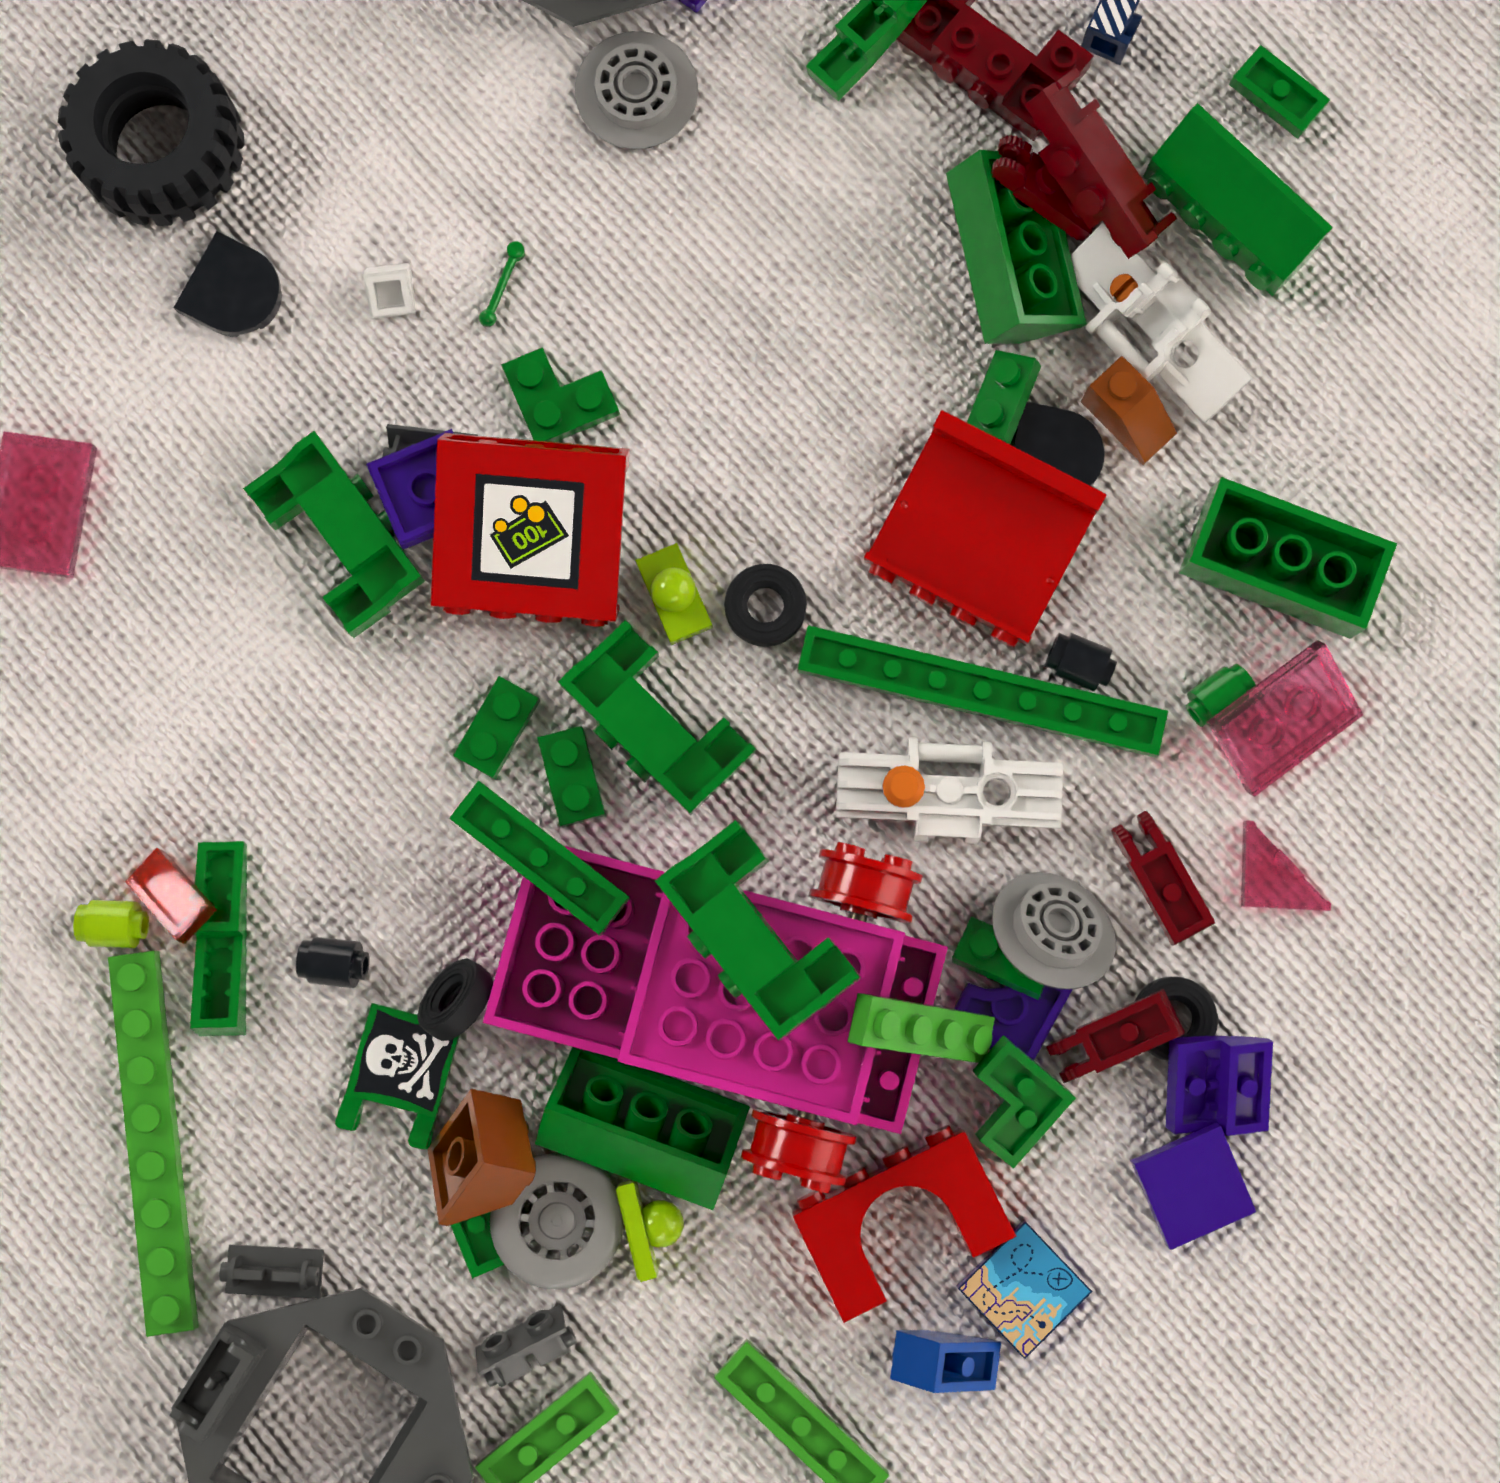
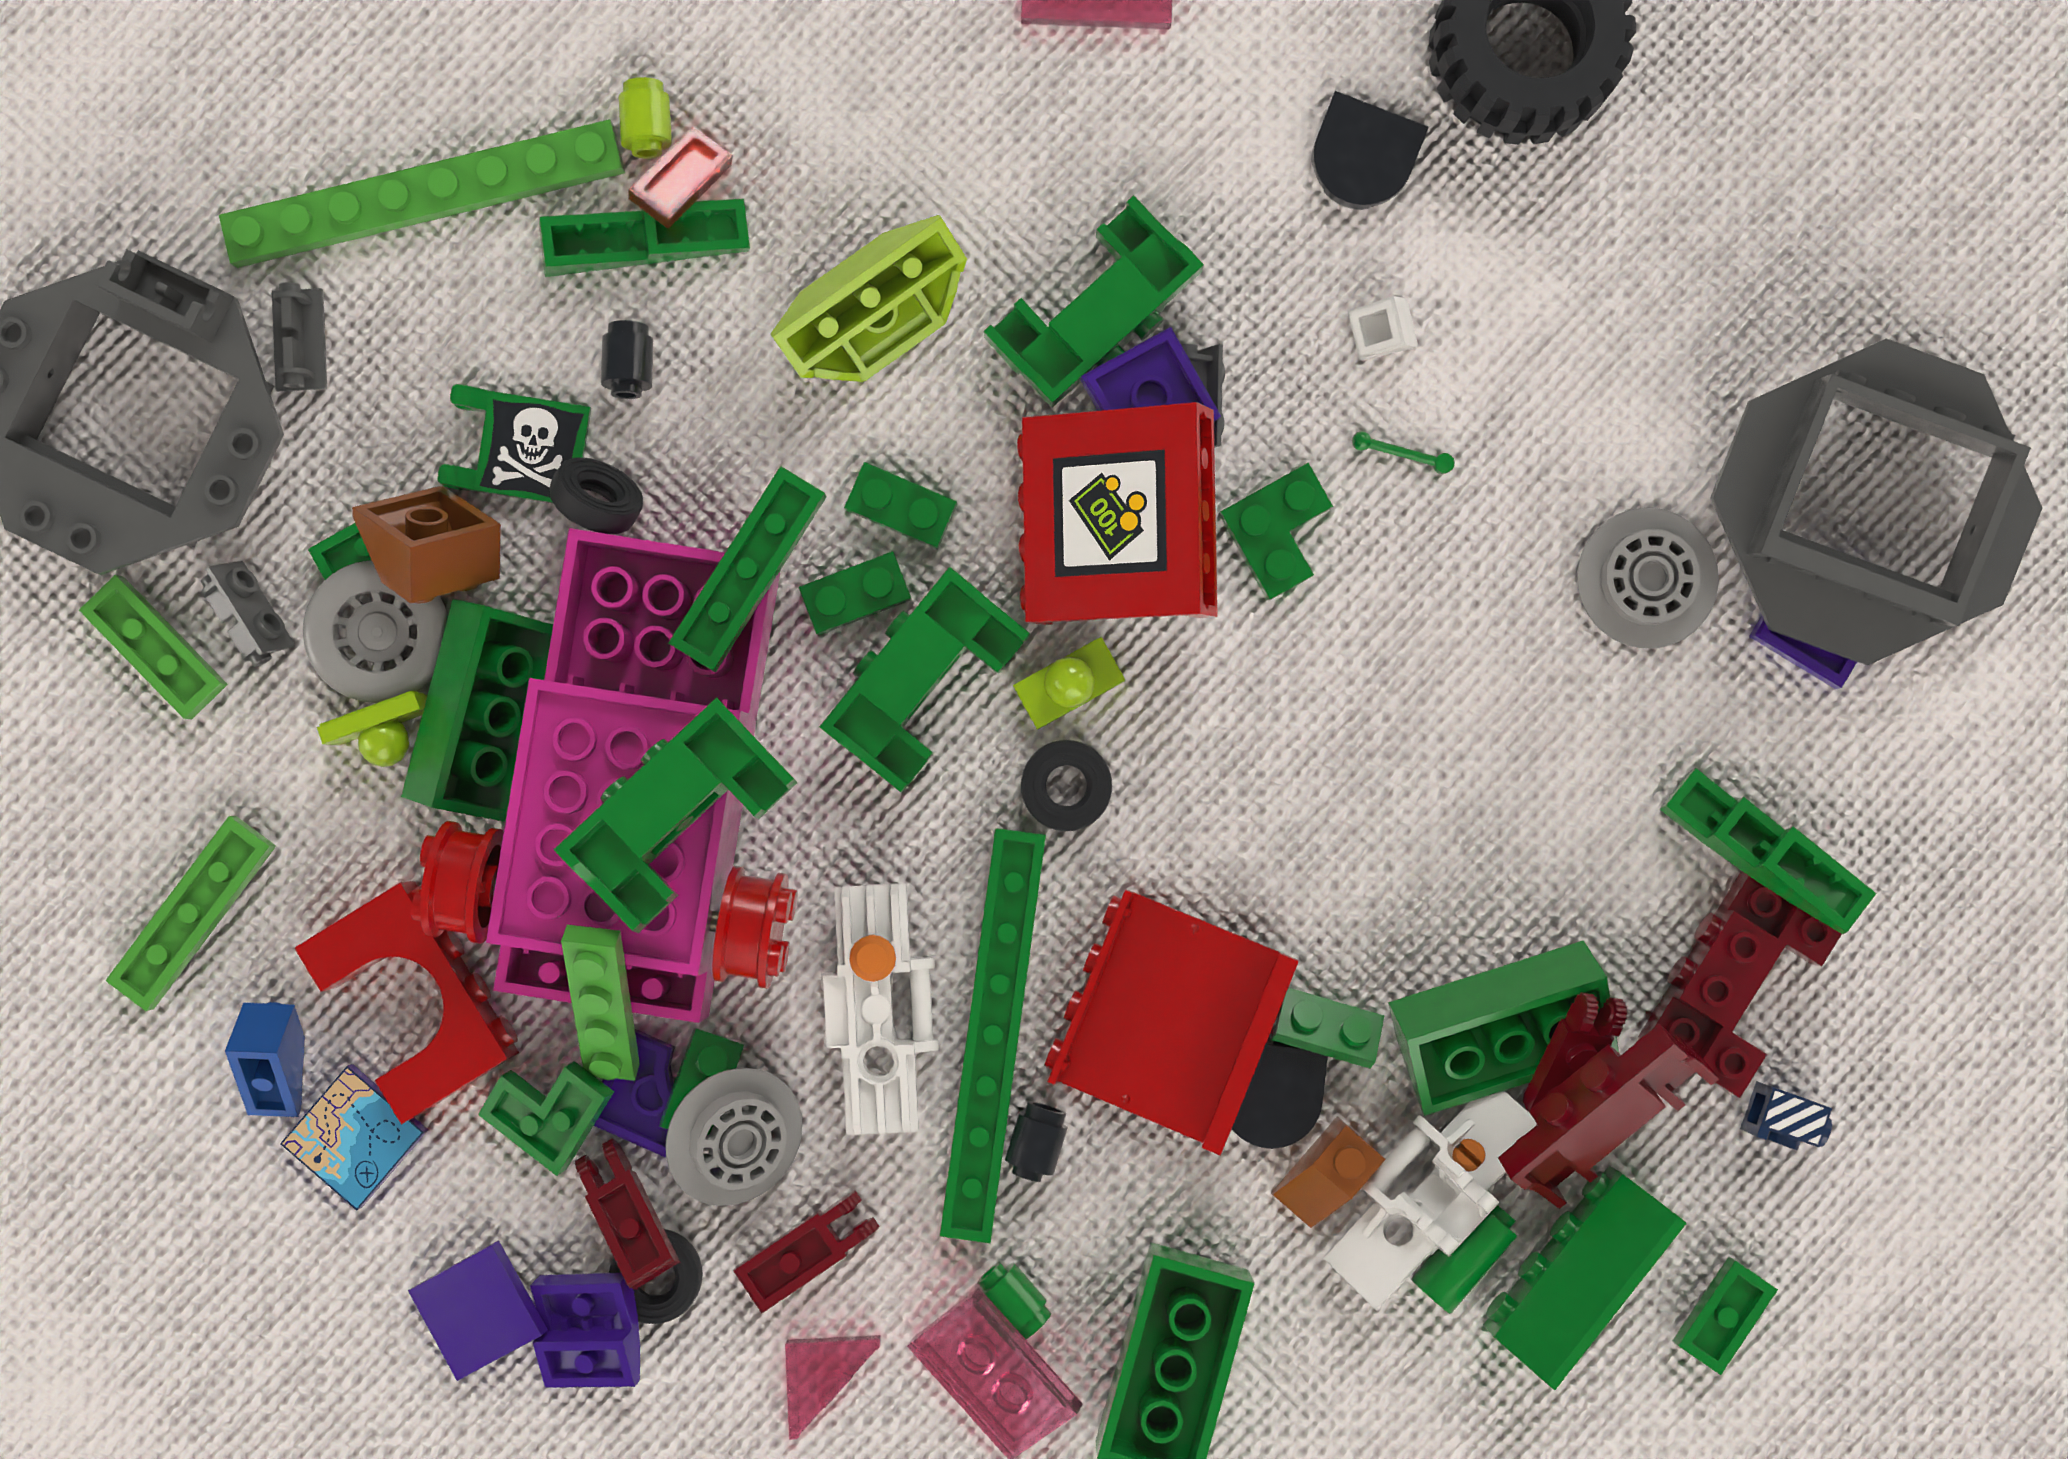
camera: 85 degrees right, 5 degrees up
none -> lime wedge [770,215,967,382]
none -> green brick [1411,1205,1518,1315]

